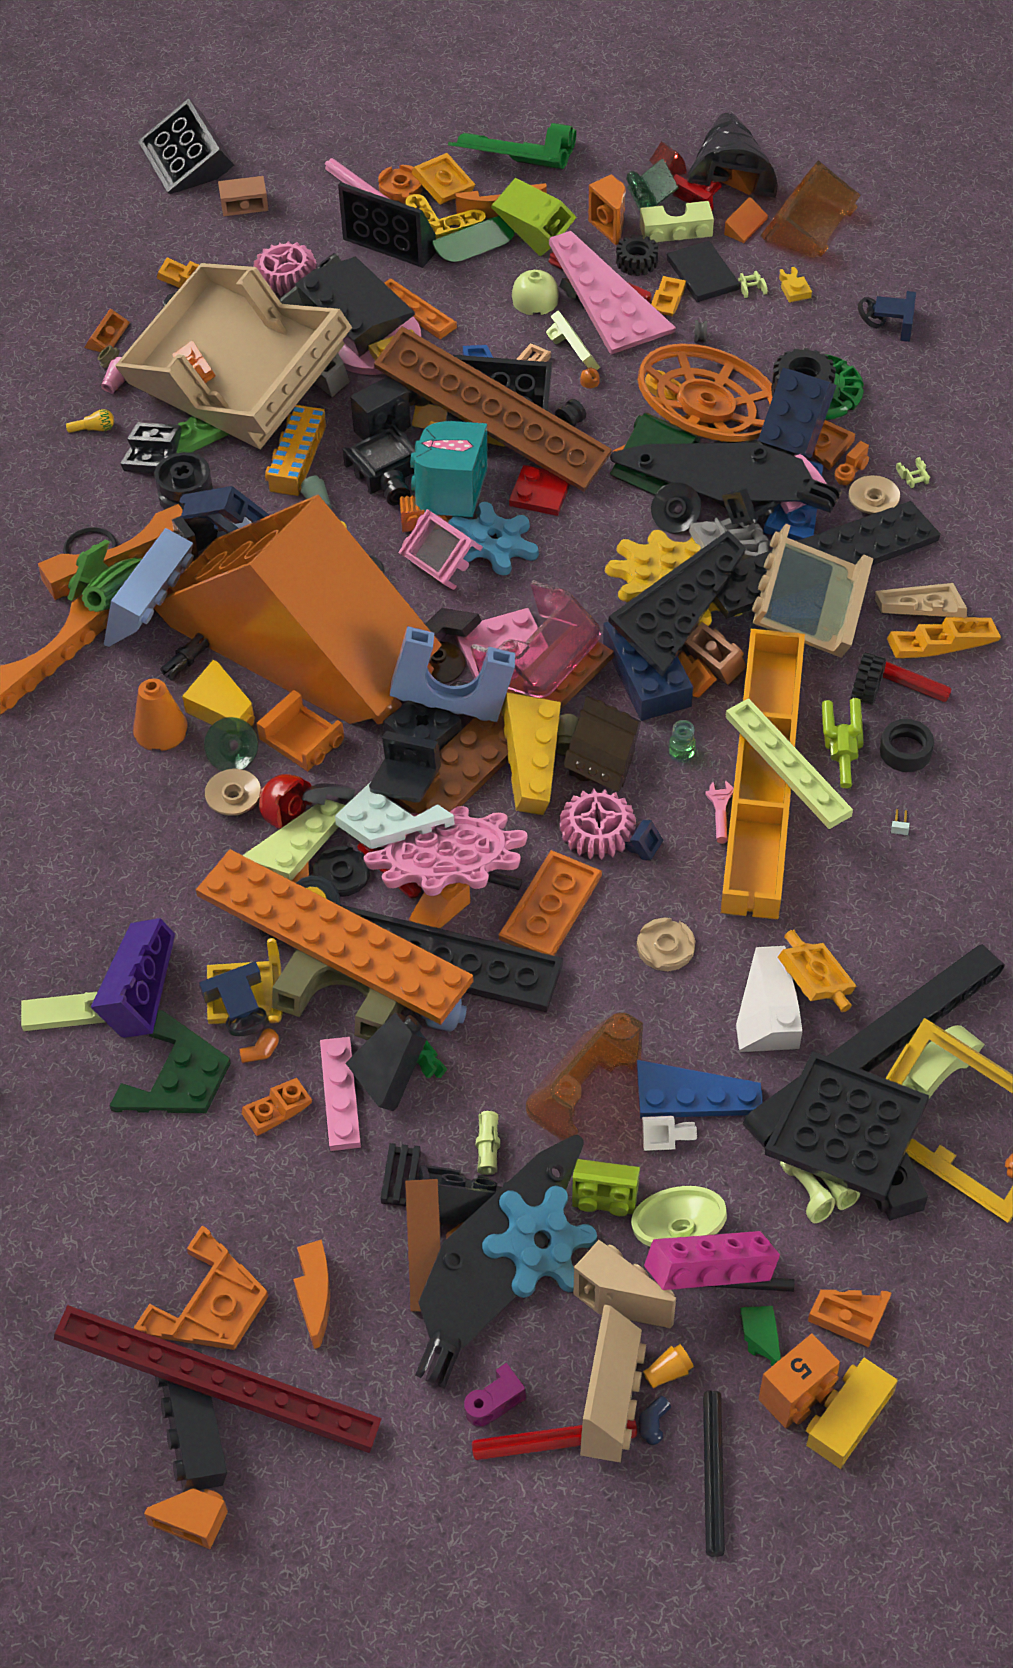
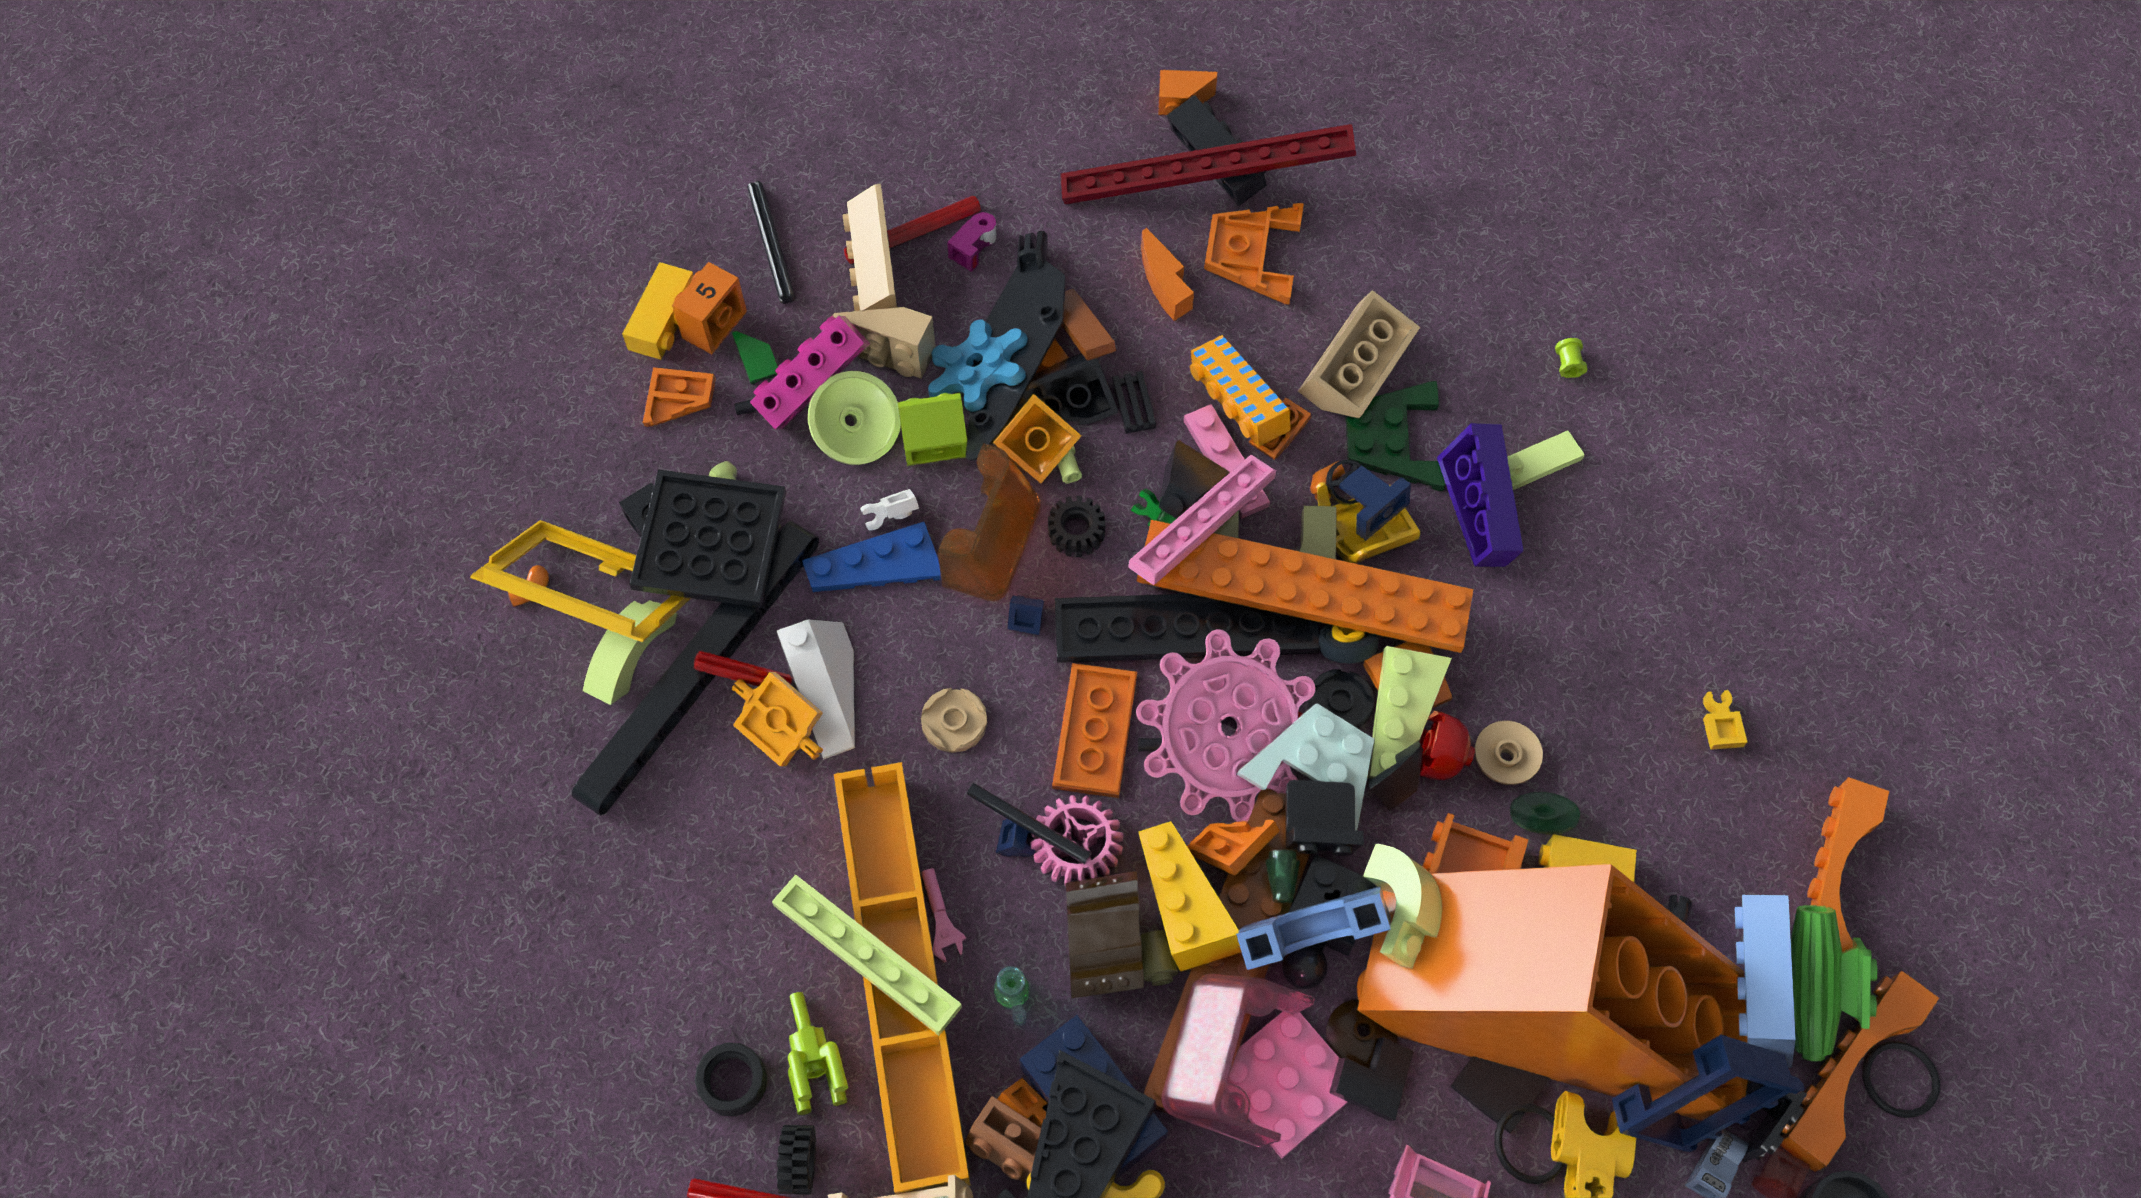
camera: 160 degrees right, 10 degrees up
orange cone [133,679,188,751] -> none
dark blue arm [639,1395,671,1445] -> none
light orange cone [643,1344,694,1389] -> none
light aqua piece [891,809,909,835] -> none
none -> red axle [694,651,792,687]
none -> black bar [967,783,1092,865]
none -> light orange slope [993,394,1082,484]
none -> dark blue tile [1007,595,1045,635]
none -> black tyre [1048,496,1105,557]
none -> bright pink tile [1128,455,1276,585]
none -> orange wing [1187,820,1280,875]
none -> light orange brick [1190,335,1290,447]
none -> clear green cone [1265,850,1300,903]
none -> tan slope [1298,290,1420,418]
none -> yellowish green arch [1363,844,1442,969]
none -> yellow plate [1703,690,1747,750]

